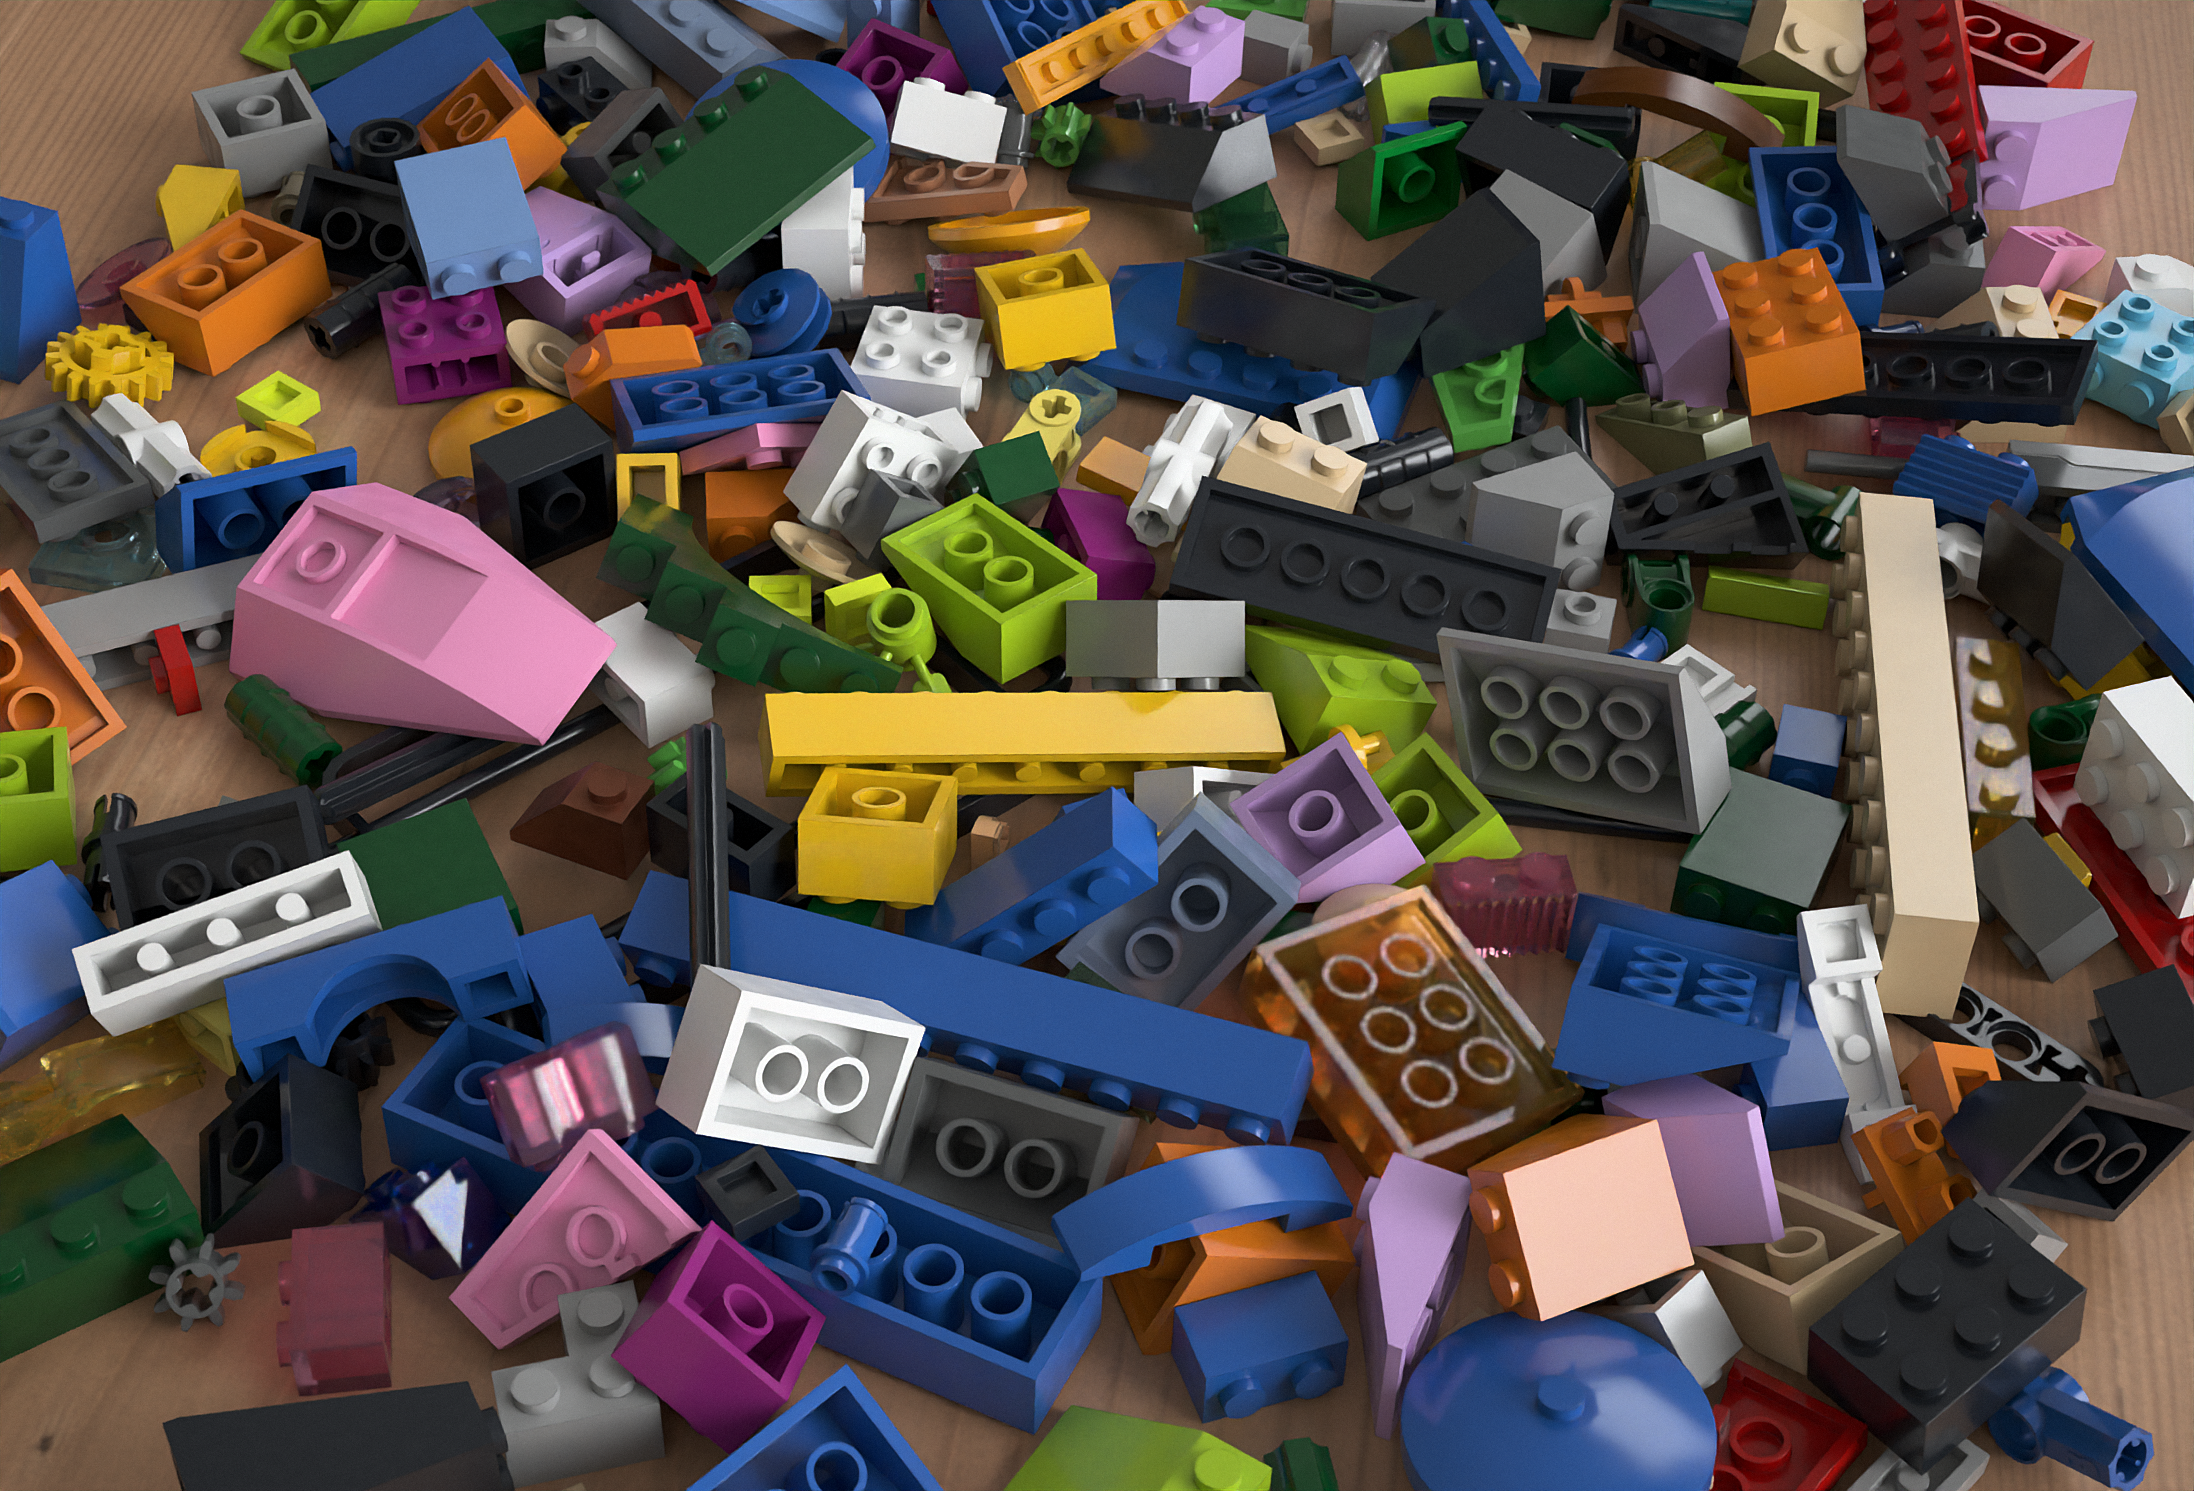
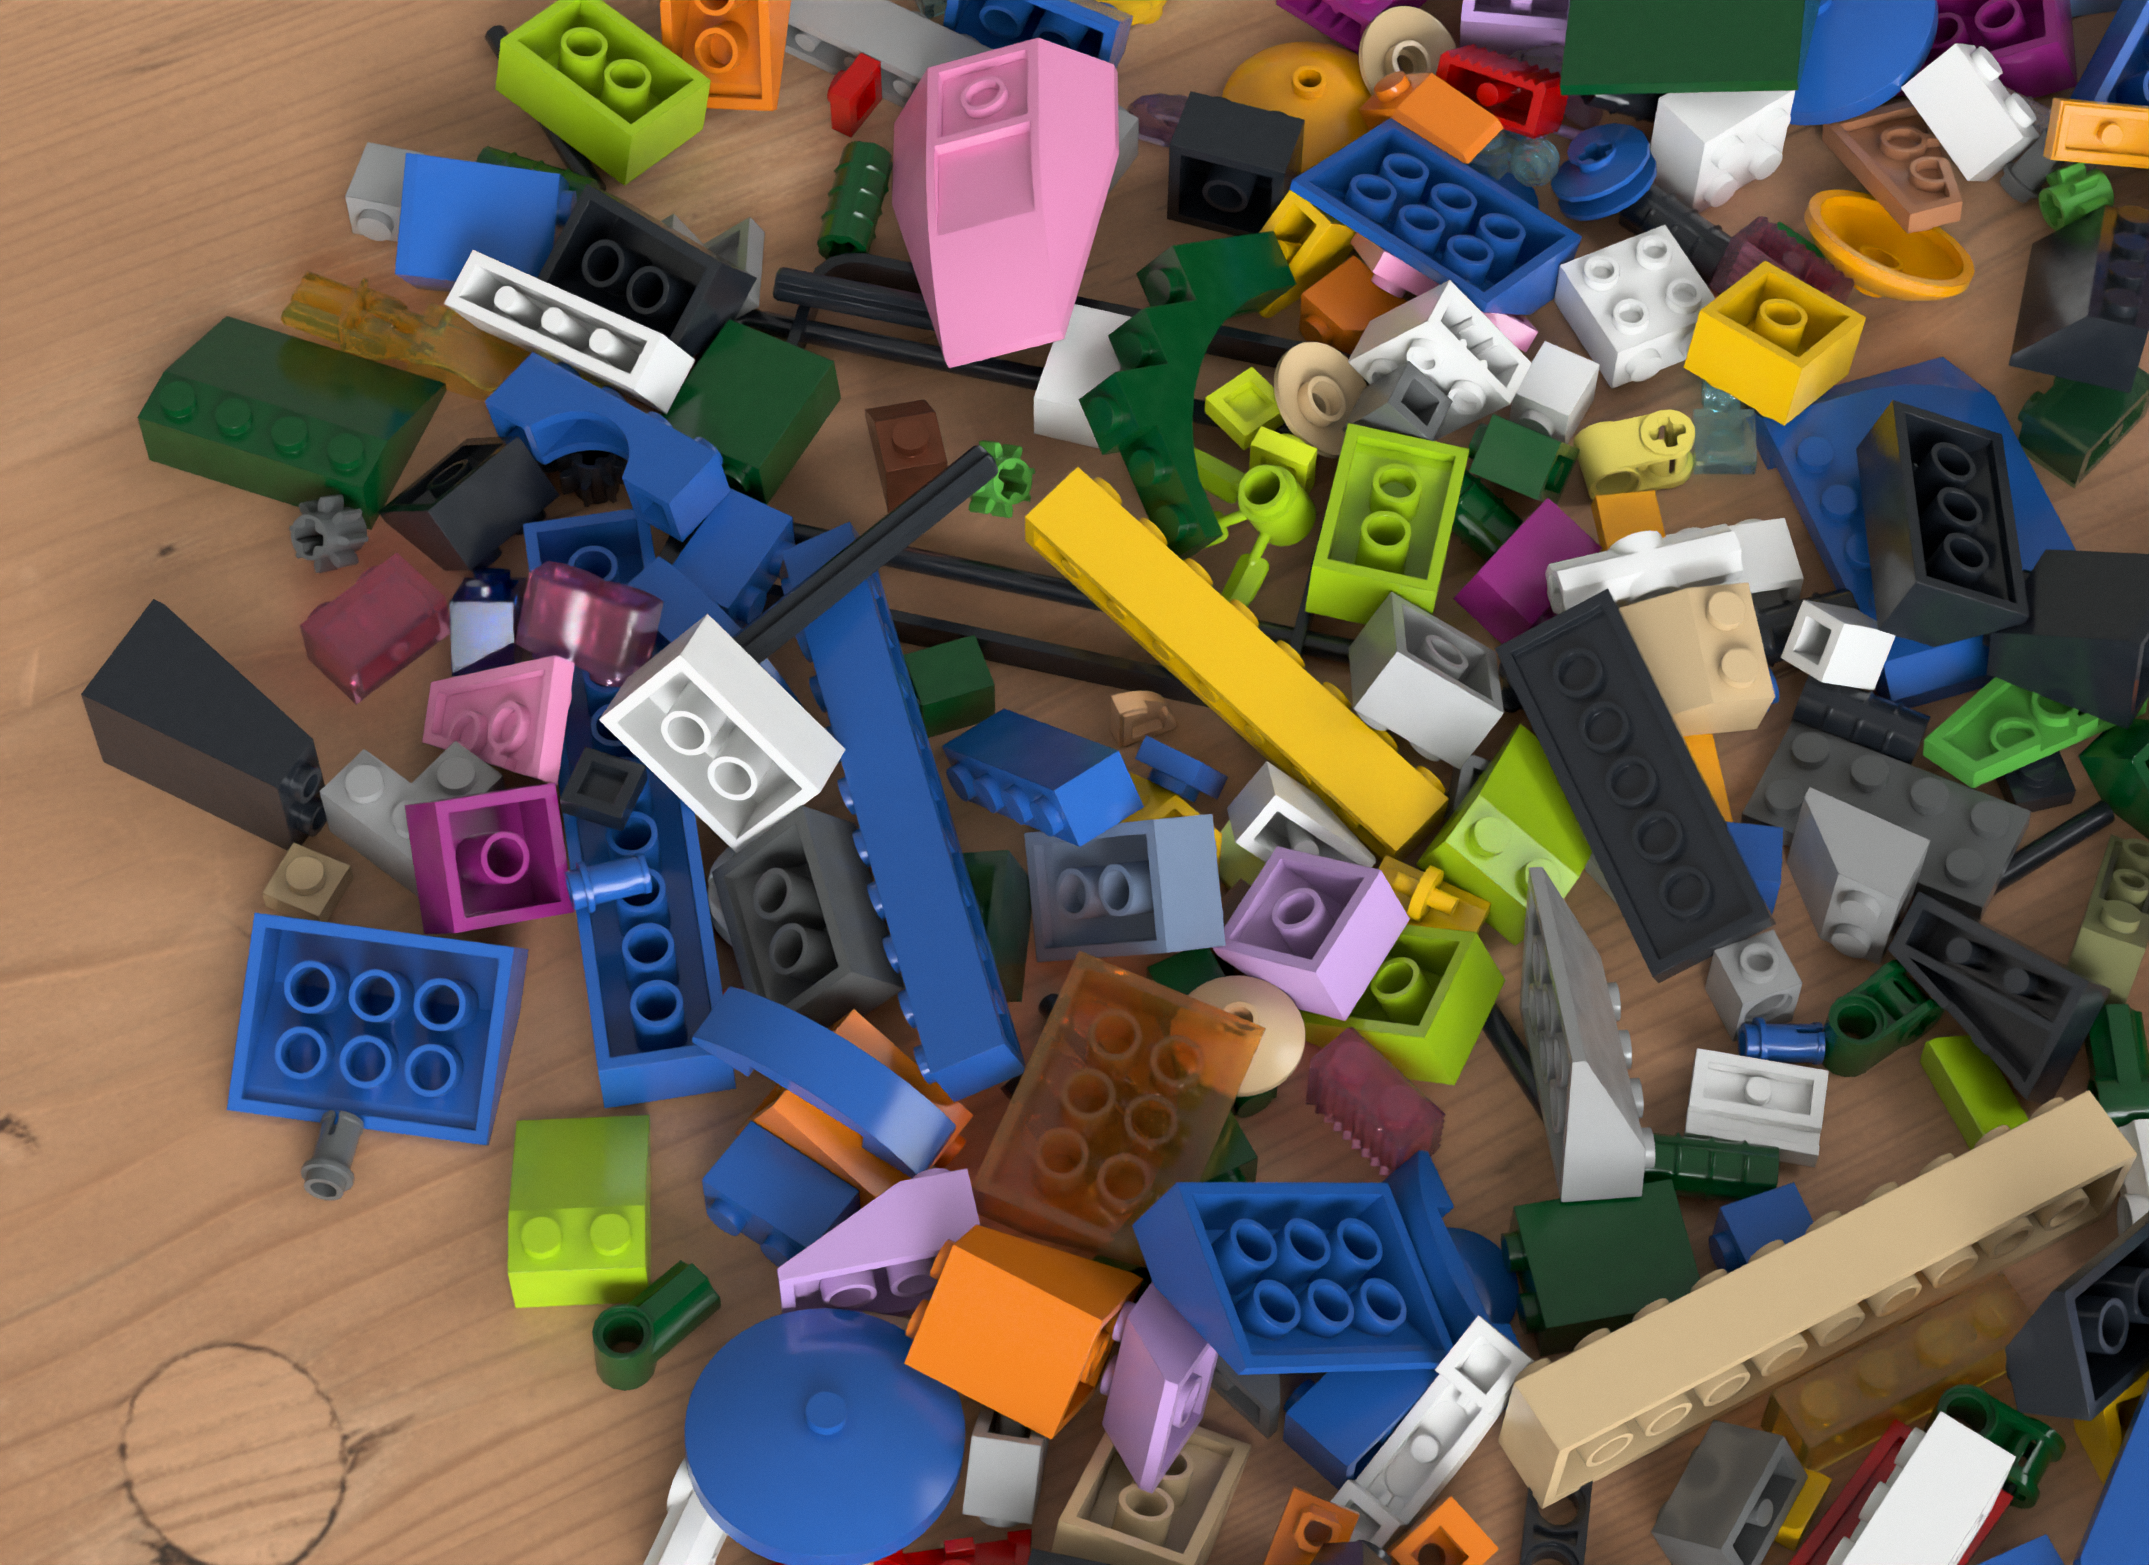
camera: 55 degrees right, 15 degrees up
black pin [81,793,138,913] -> none
black brick [646,771,797,902] -> none
yellow brick [798,766,958,909] -> none

